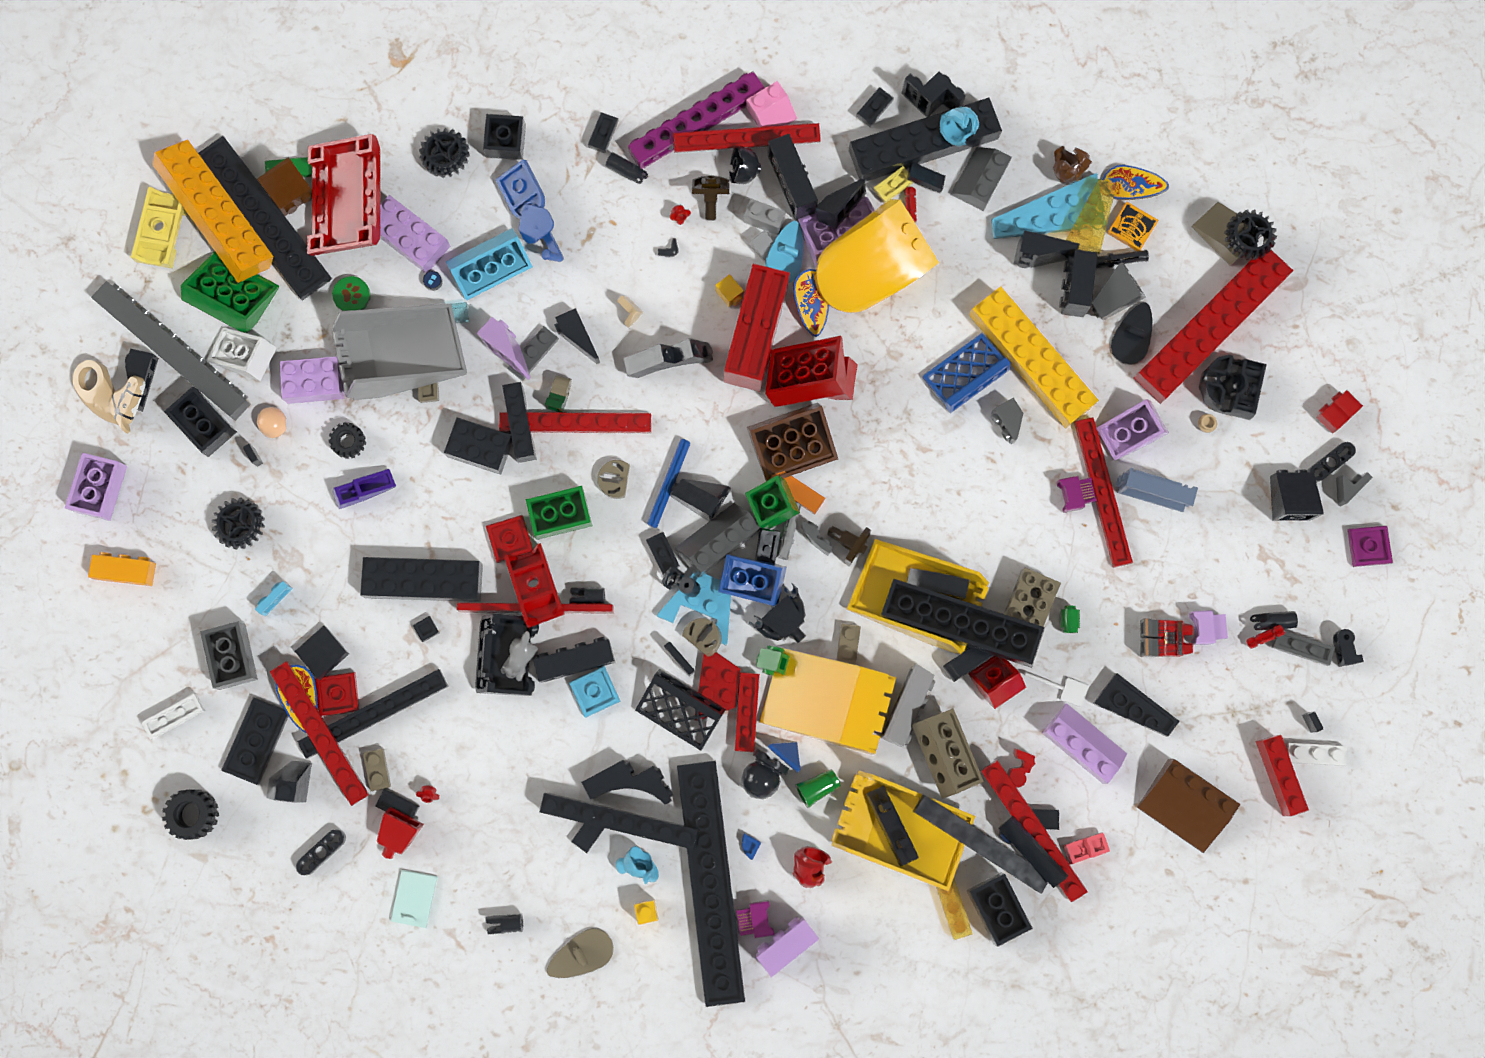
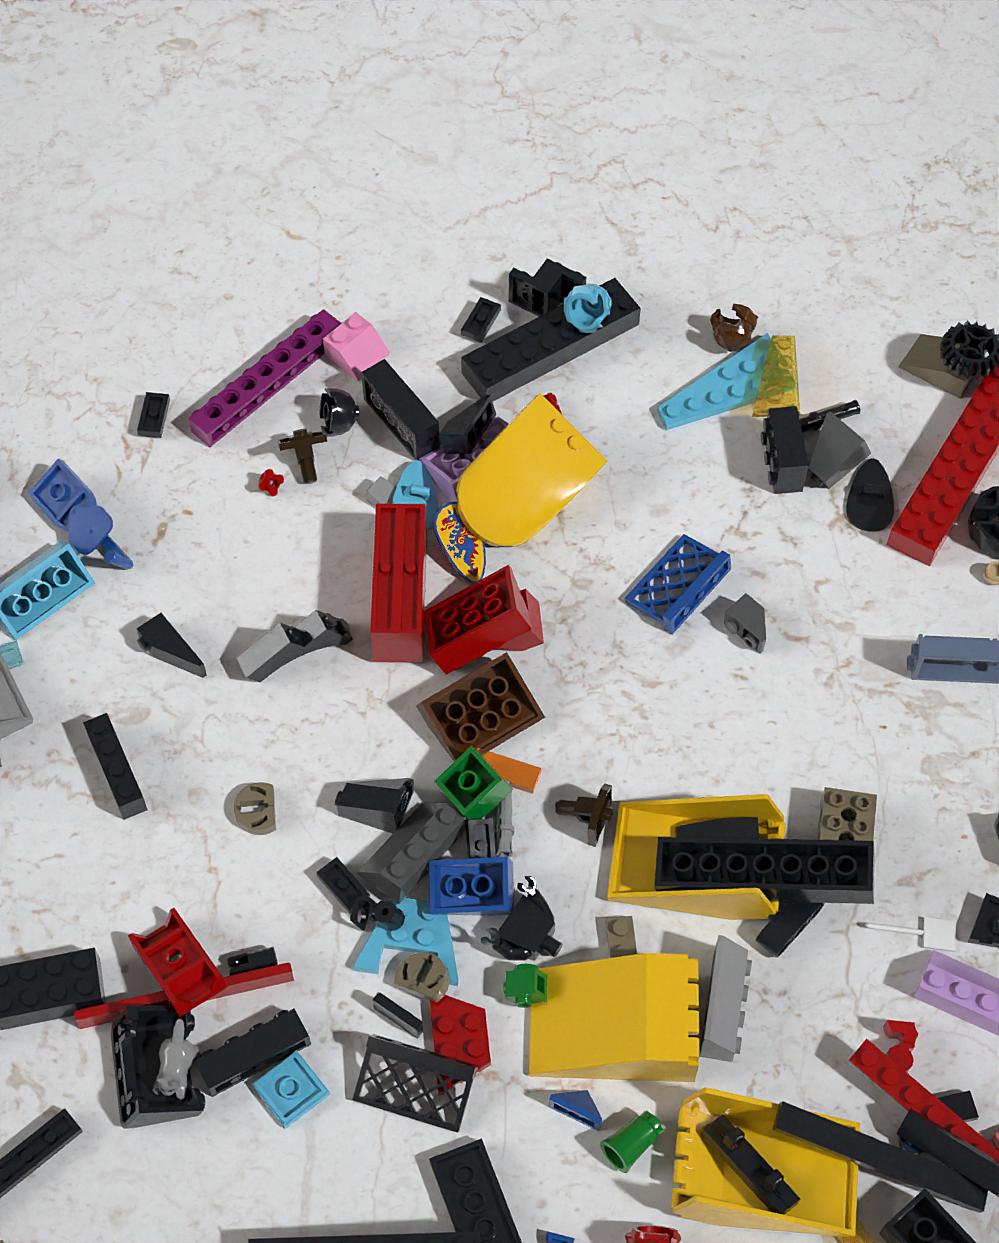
camera: 10 degrees left, 20 degrees down
black tile [413,616,440,642] -> none
black brick [444,417,513,475] -> none
lavender slope [477,317,531,380] -> none
black brick [483,114,526,160] -> none
red tile [486,515,533,563] -> none
red plate [499,412,652,433] -> none
dark grey plate [507,326,559,381] -> none
green brick [525,486,593,540] -> none
leg [545,375,572,413] -> none
black arch [581,760,674,805] -> none
black piece [605,152,648,184] -> none
tan tile [617,296,643,328] -> none
blue axle [647,439,690,528] -> none
black animal [658,238,679,257] -> none
red tile [673,123,821,153] -> none
yellow brick [715,274,744,307] -> none
red plate [735,673,760,752] -> none
black tile [741,749,790,800] -> none
light grey brick [744,199,786,236] -> none
dark grey slope [801,521,833,556] -> none
light yellow plate [874,167,914,203] -> none
black tile [907,162,946,193] -> none
dark tan brick [912,708,984,799] -> none
dark grey slope [951,147,1012,212] -> none
red slope [968,656,1027,709] -> none
yellow brick [969,286,1099,429] -> none
black slope [1013,230,1080,268] -> none
magenta piece [1056,476,1097,513] -> none
green brick [1060,605,1080,633] -> none
red tile [1074,417,1133,568] -> none
lavender slope [1097,399,1169,461] -> none
shield [1102,165,1169,200] -> none
tile [1107,202,1159,251] -> none

